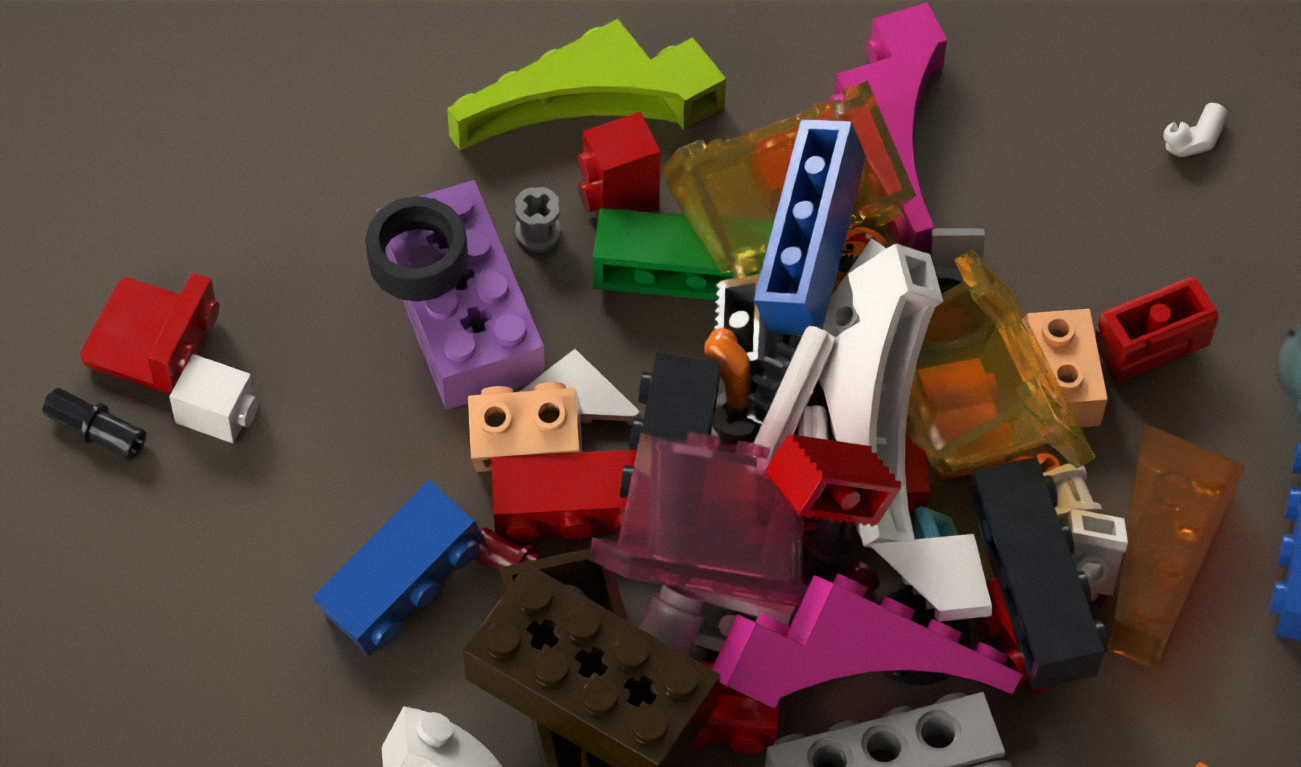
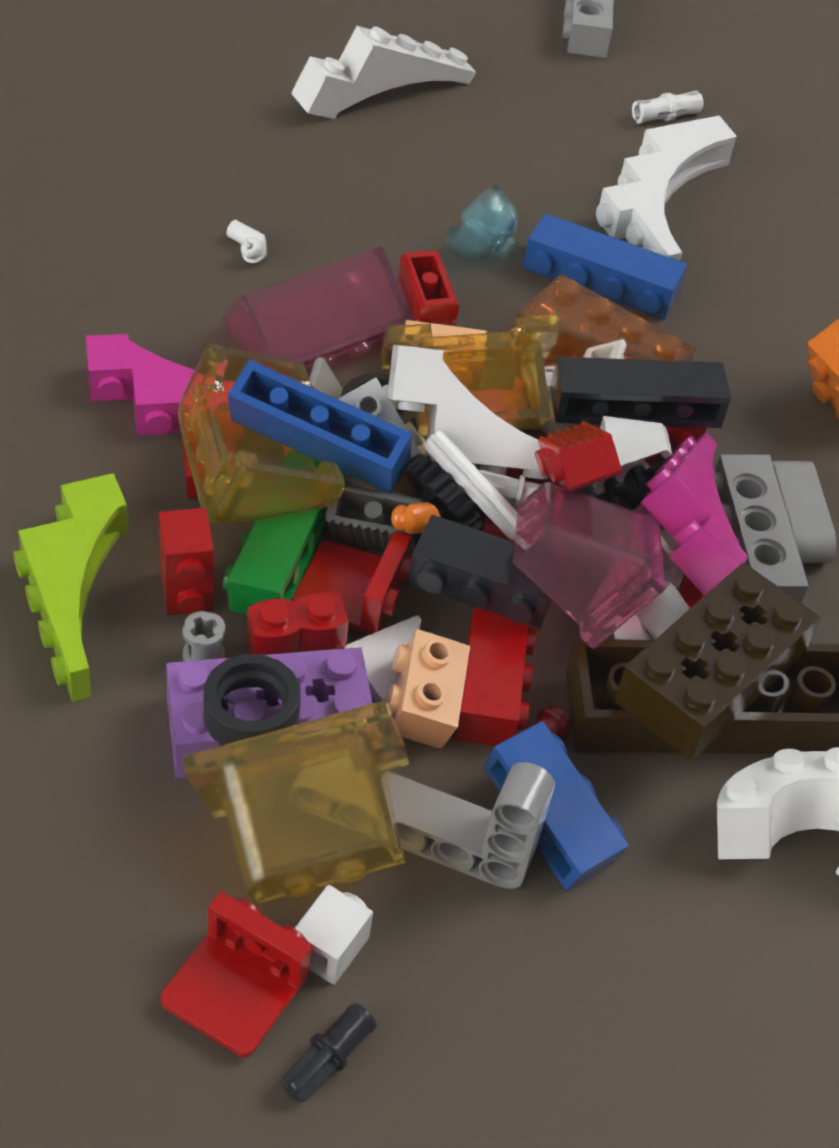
camera: 85 degrees left, 10 degrees down
none -> clear yellow windscreen [182,700,410,904]
none -> clear pink windscreen [222,246,416,380]
none -> red brick [246,592,349,655]
none -> light grey beam [290,747,555,889]
none -> red bracket [293,531,412,635]

